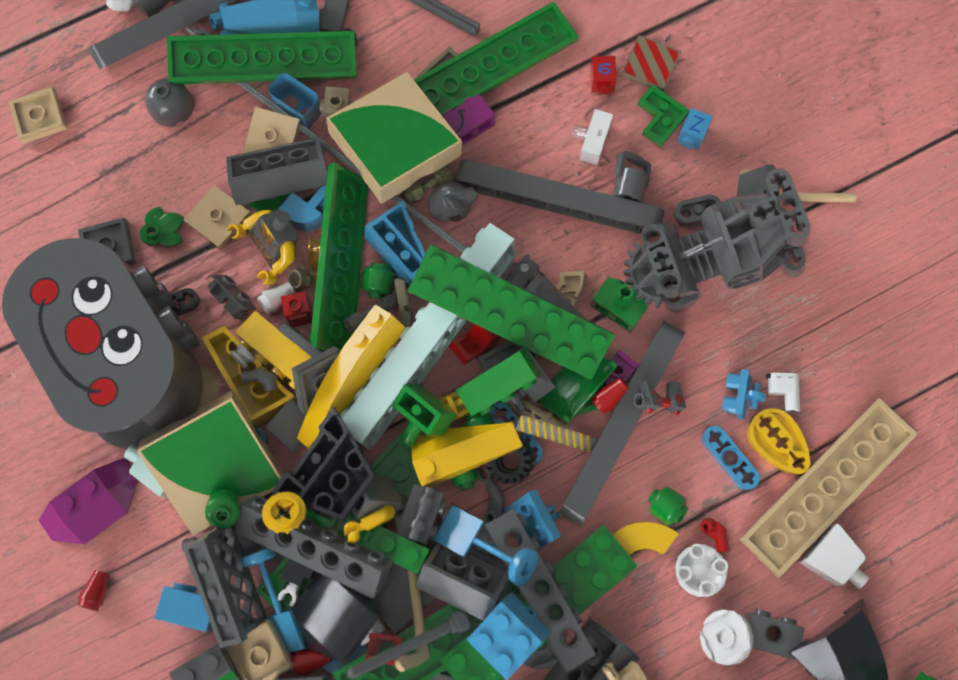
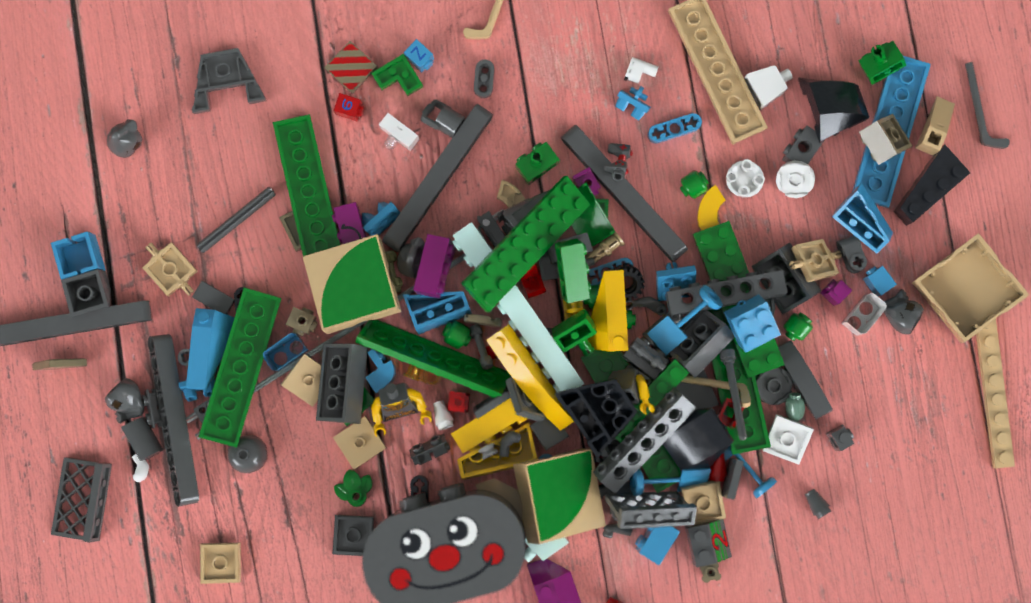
camera: 70 degrees left, 10 degrees up
green head [205,489,241,529] -> none
yellow gear [262,492,306,534] -> none
black piece [278,559,317,606] -> none
dark tan plate [288,264,312,292] -> none
sticker [516,415,597,452] -> none
red cone [591,377,629,414] -> none
dark grey connector [623,164,811,312] -> none
red arm [700,518,730,552] -> none
yellow piece [747,408,811,476] -> none
none -> dark azure tile [362,202,401,236]
none -> magenta wedge [413,234,456,298]

